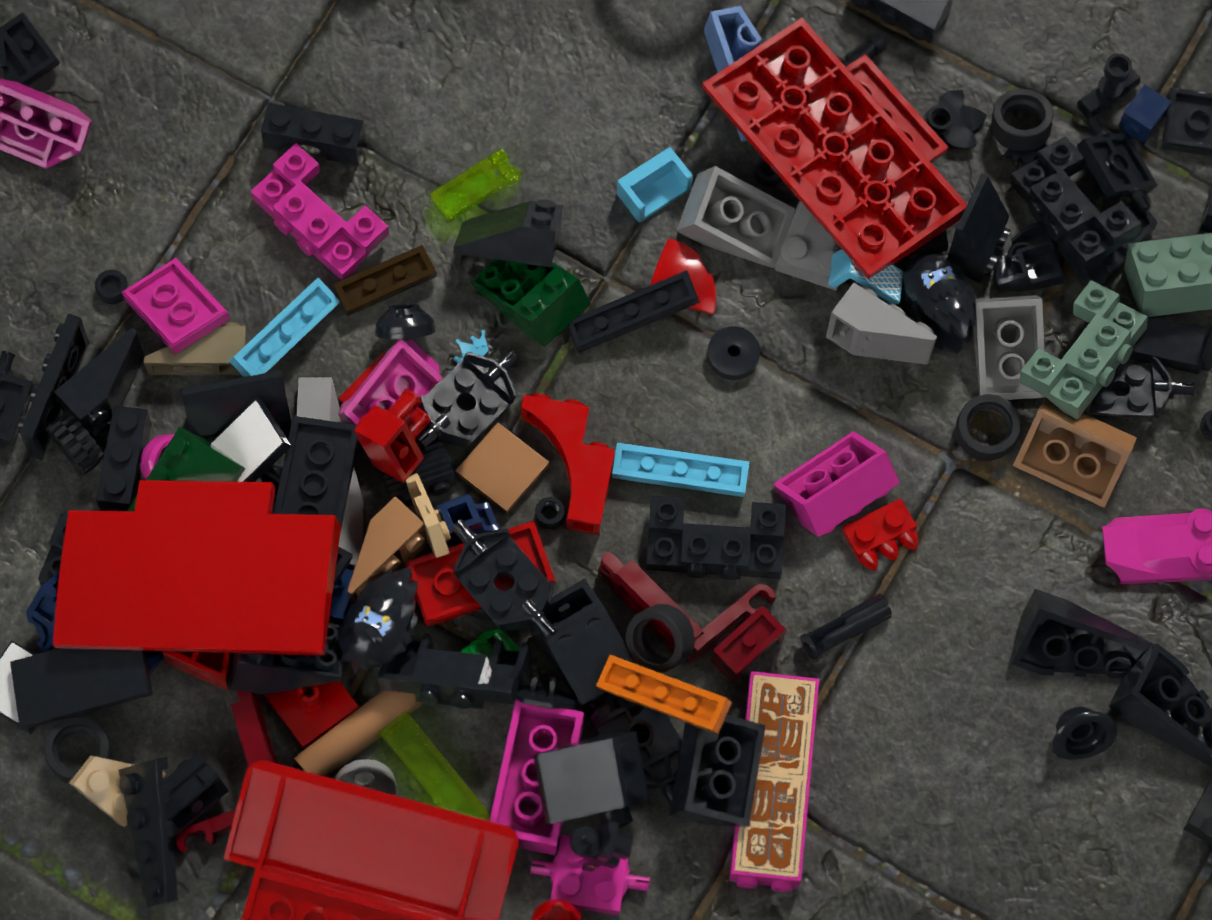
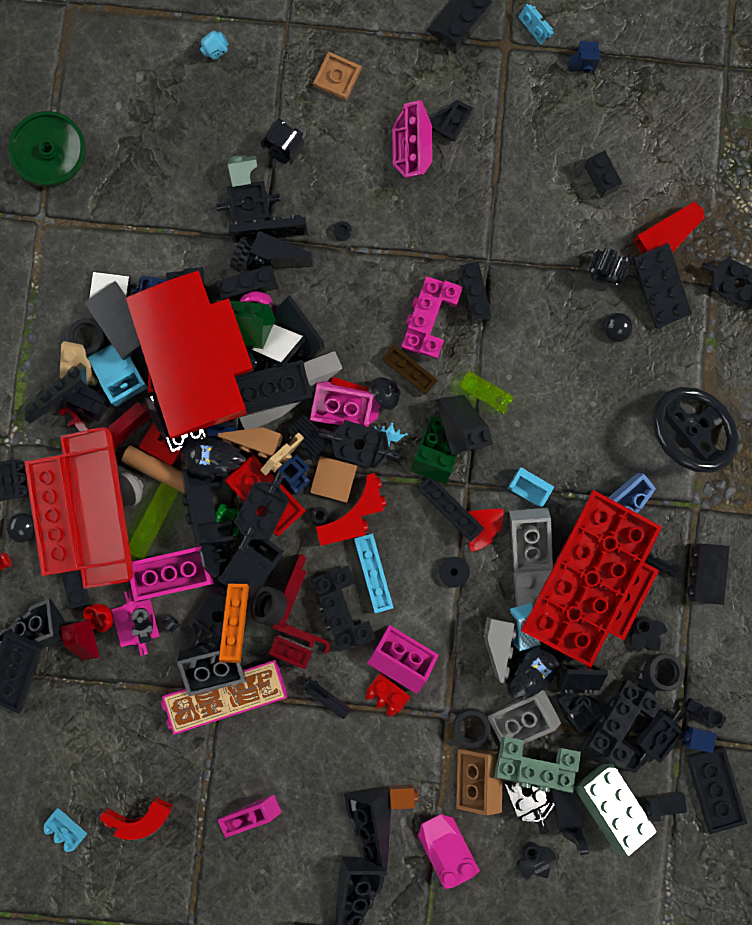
camera: 65 degrees right, 15 degrees up
dark pink tile [121,258,230,355] -> none
dark tan slope [144,322,249,375] -> none
medium azure plate [229,278,341,377] -> none
red brick [354,389,431,483] -> none
black slope [533,731,649,824] -> none
black hat [1052,707,1118,760] -> none
none -> medium azure slope [88,344,148,407]
none -> dark pink slope [217,794,282,838]
none -> dark orange brick [390,784,418,810]

